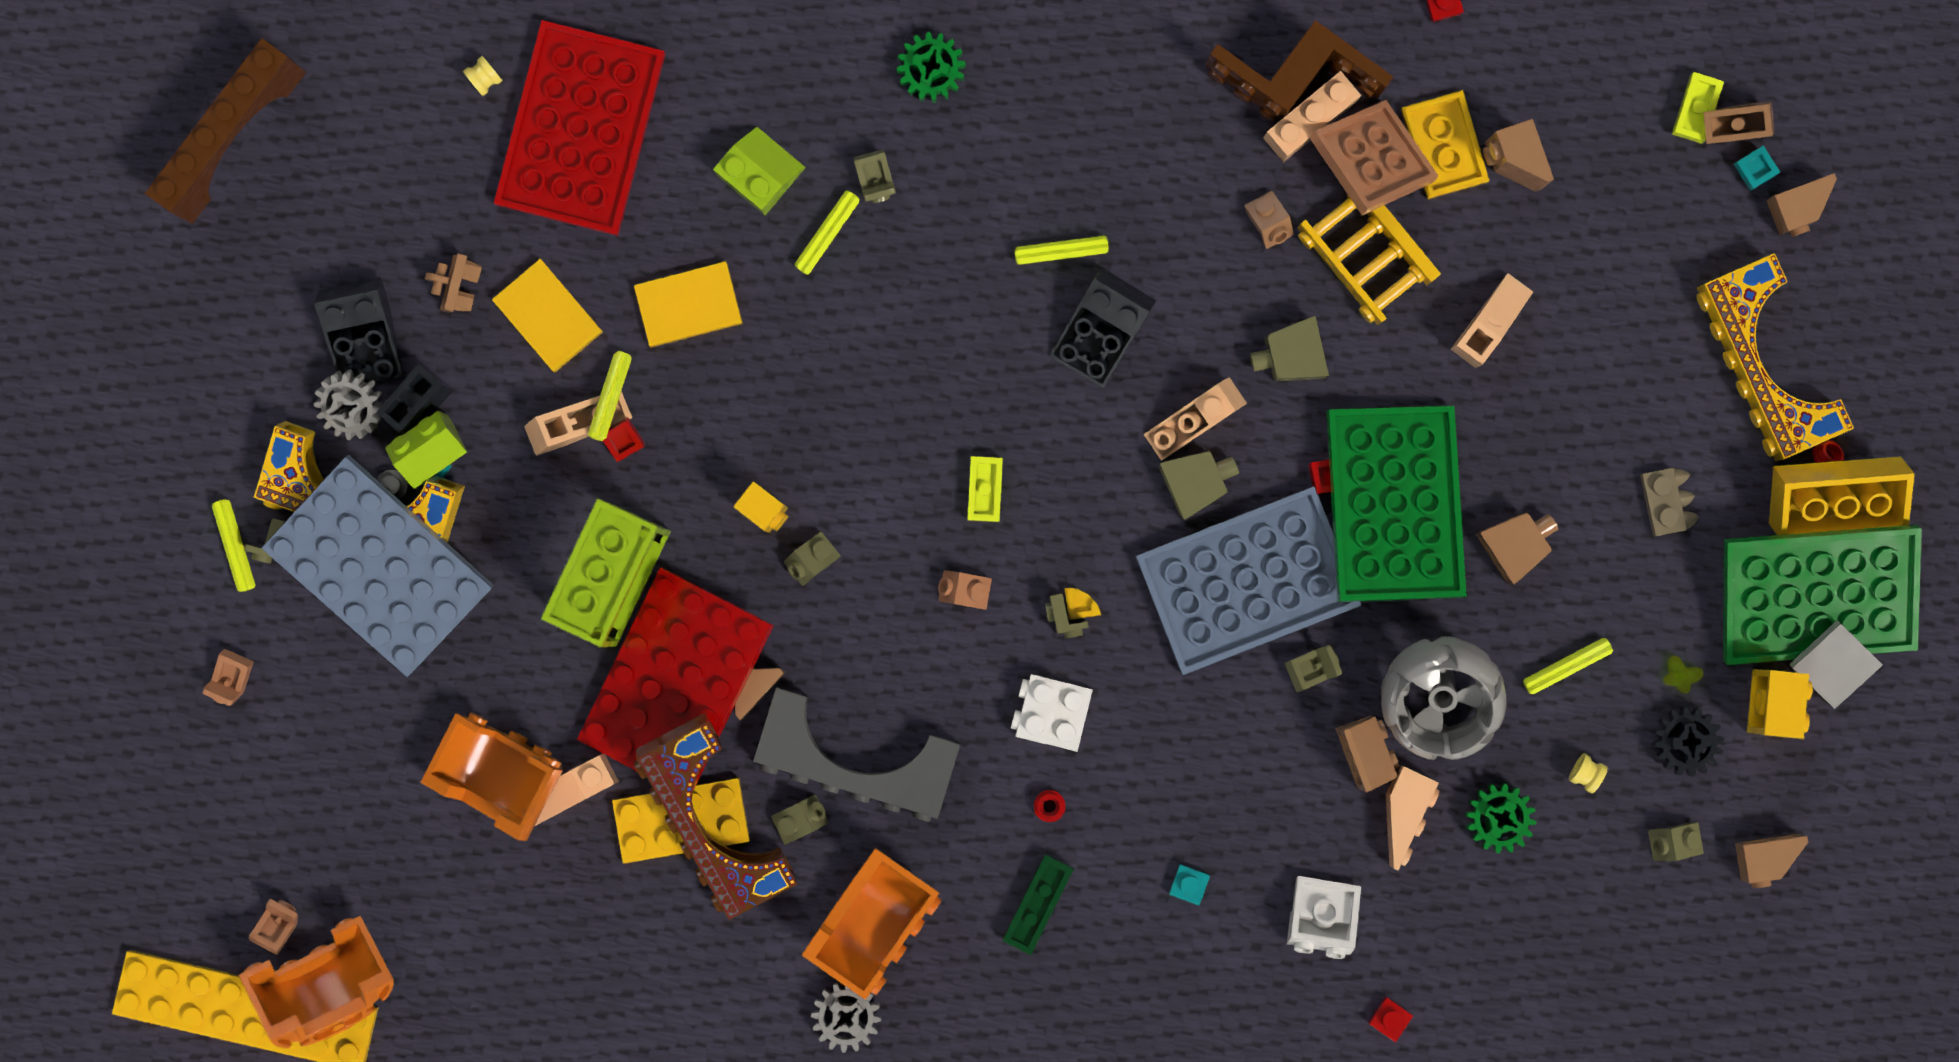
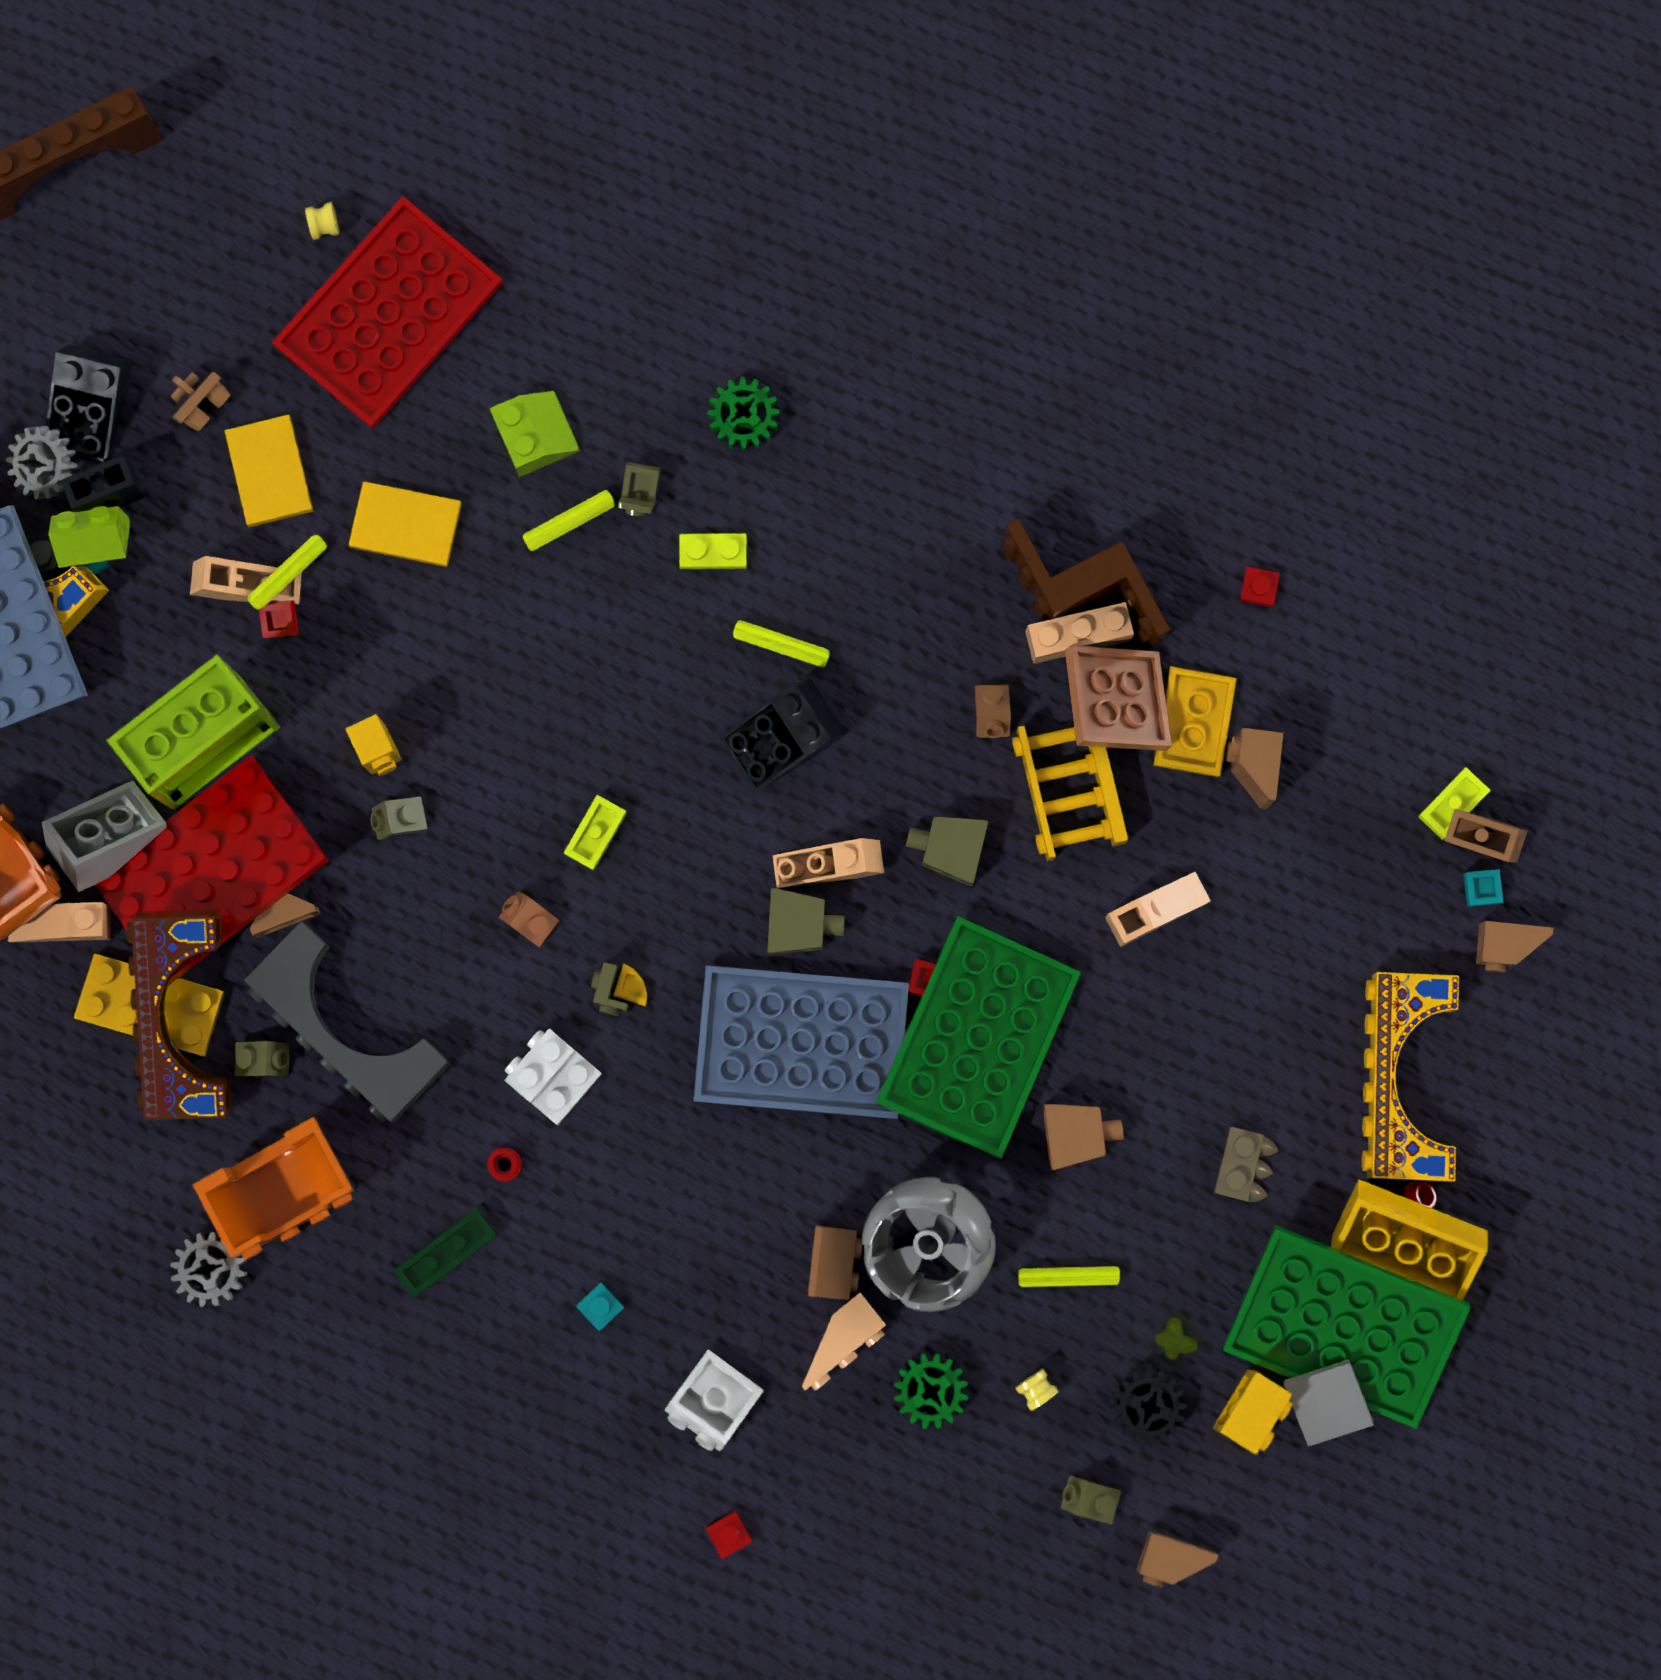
camera: 25 degrees right, 5 degrees down
olive bracket [1284,645,1342,692] -> none
none -> light grey slope [42,780,167,892]
none -> neon yellow plate [679,534,747,569]

